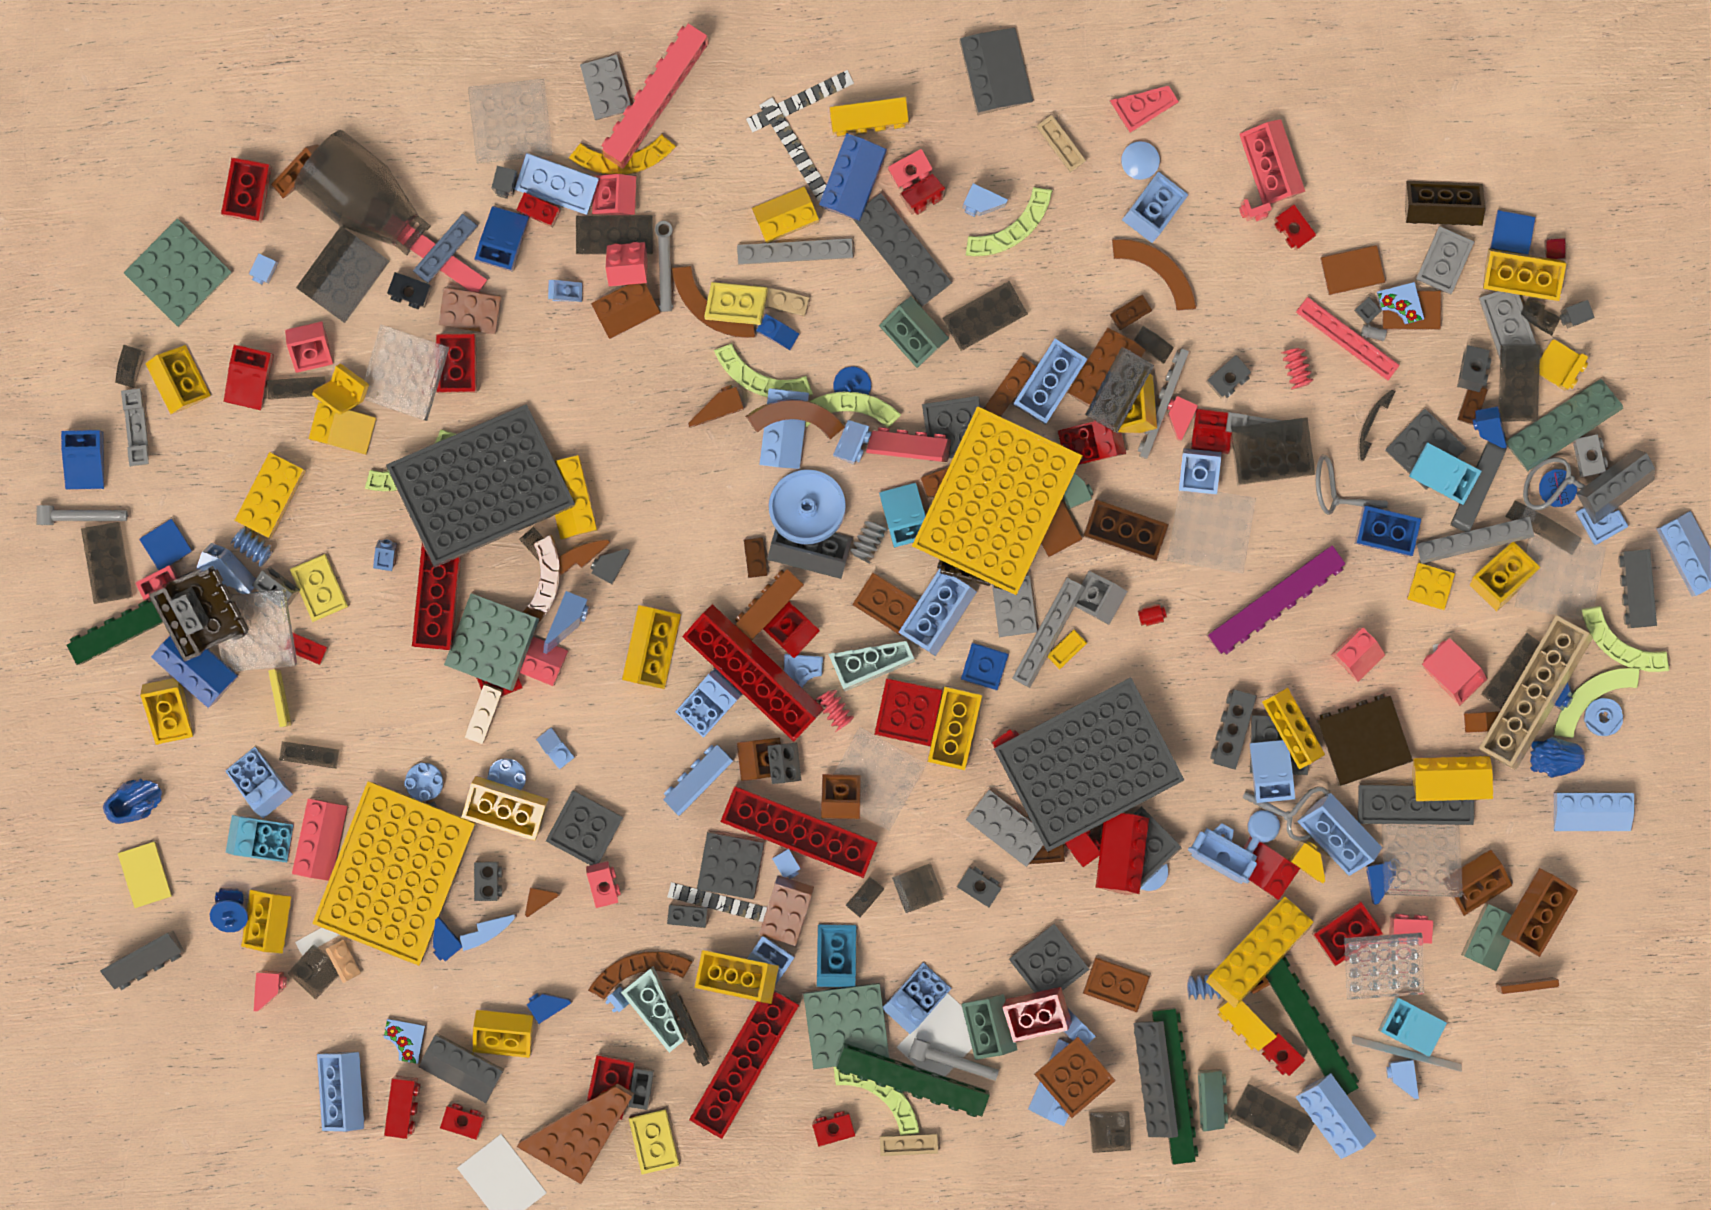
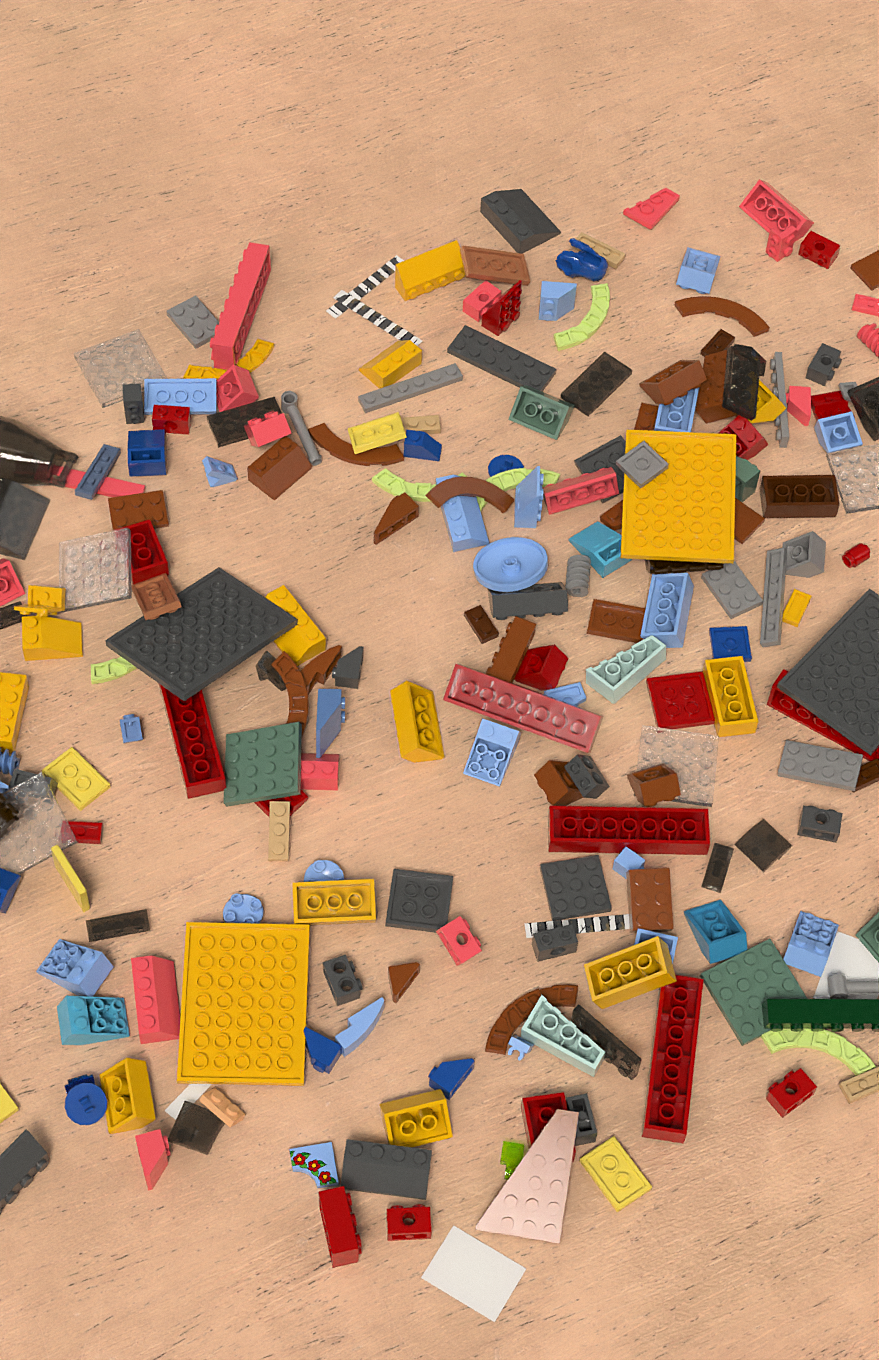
camera: 25 degrees left, 30 degrees down
light blue slope [317,1052,364,1132] -> none
black brick [387,272,432,310] -> none
light blue slope [536,728,575,769] -> none
light blue slope [663,744,734,816] -> none
coral piece [815,690,854,732] -> none
blue slope [819,133,887,221] -> none
light blue dish [1121,141,1160,180] -> none
none -> nougat plate [131,573,182,620]
none -> nougat plate [460,246,531,286]
none -> clear neon green plate [500,1141,524,1180]
none -> blue hair [555,238,608,282]
none -> light grey plate [616,441,669,488]
none -> dark orange slope [639,360,707,405]

